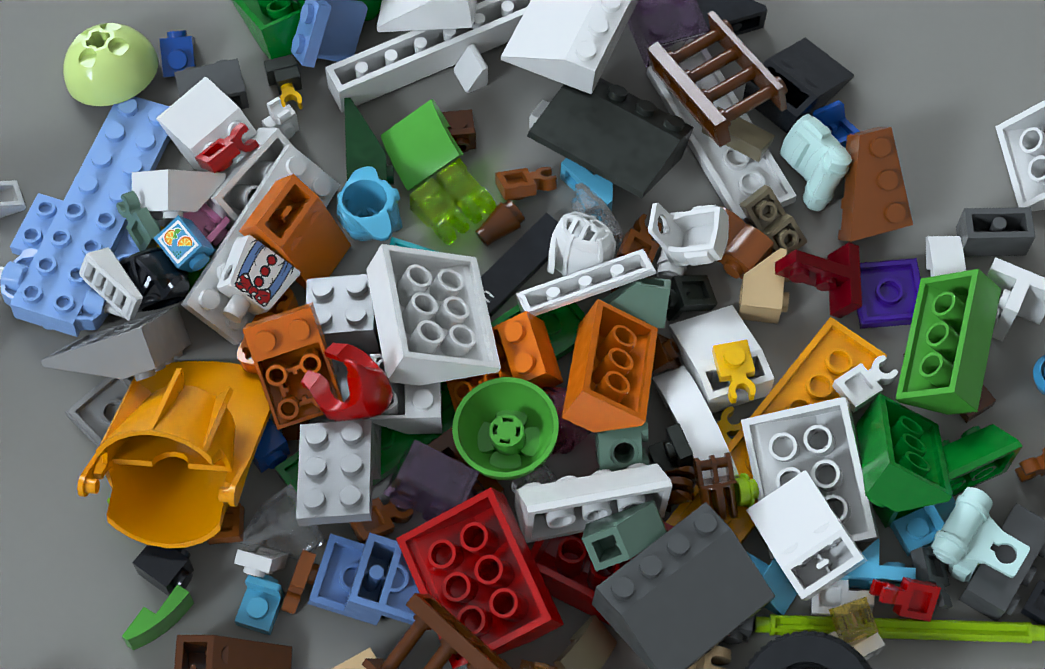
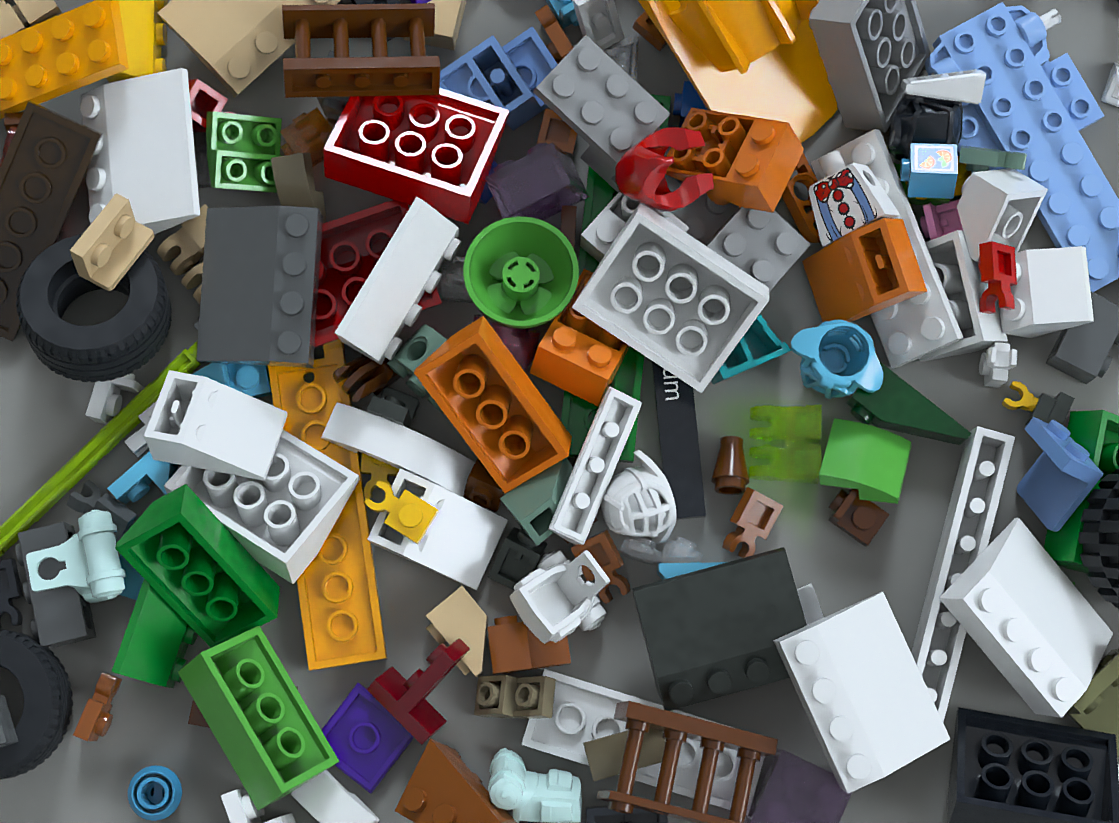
camera: 135 degrees right, 15 degrees up
white slope [454,44,488,93] -> none
sand green slope [582,499,667,571] -> none
reddish brown arm [693,452,739,520] -> none
lime plate [734,473,759,508] -> none
clear yellow tile [829,597,879,643] -> none
white plate [832,355,898,413] -> none
red plate [869,577,941,622] -> none

